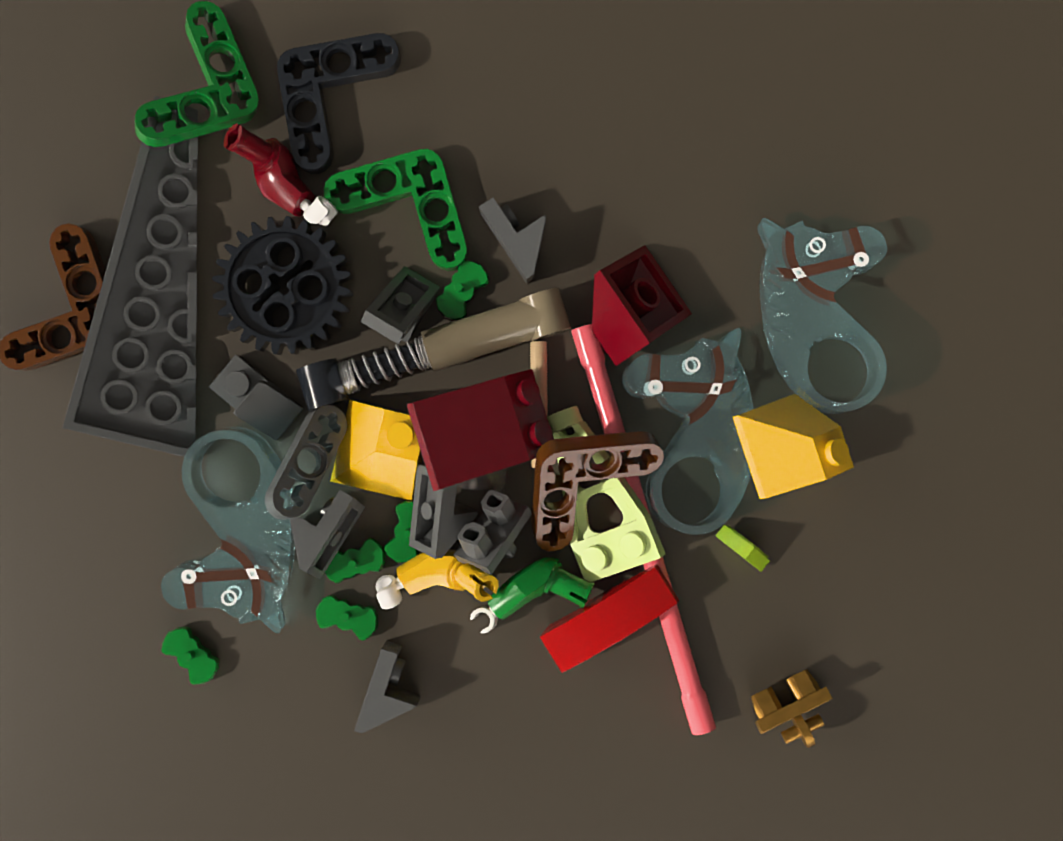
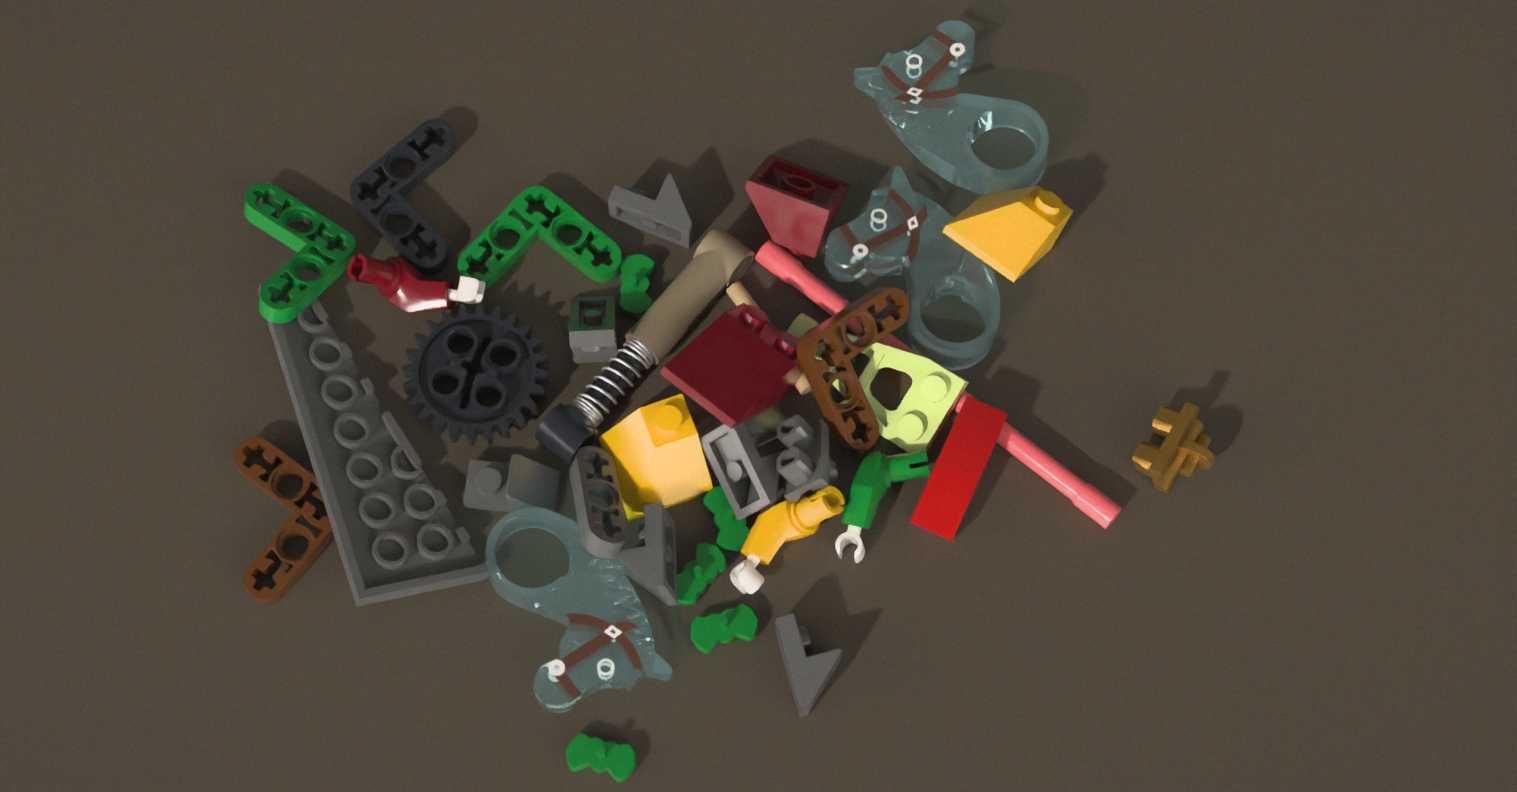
camera: 35 degrees left, 20 degrees down
lime tile [716,525,770,572] -> none

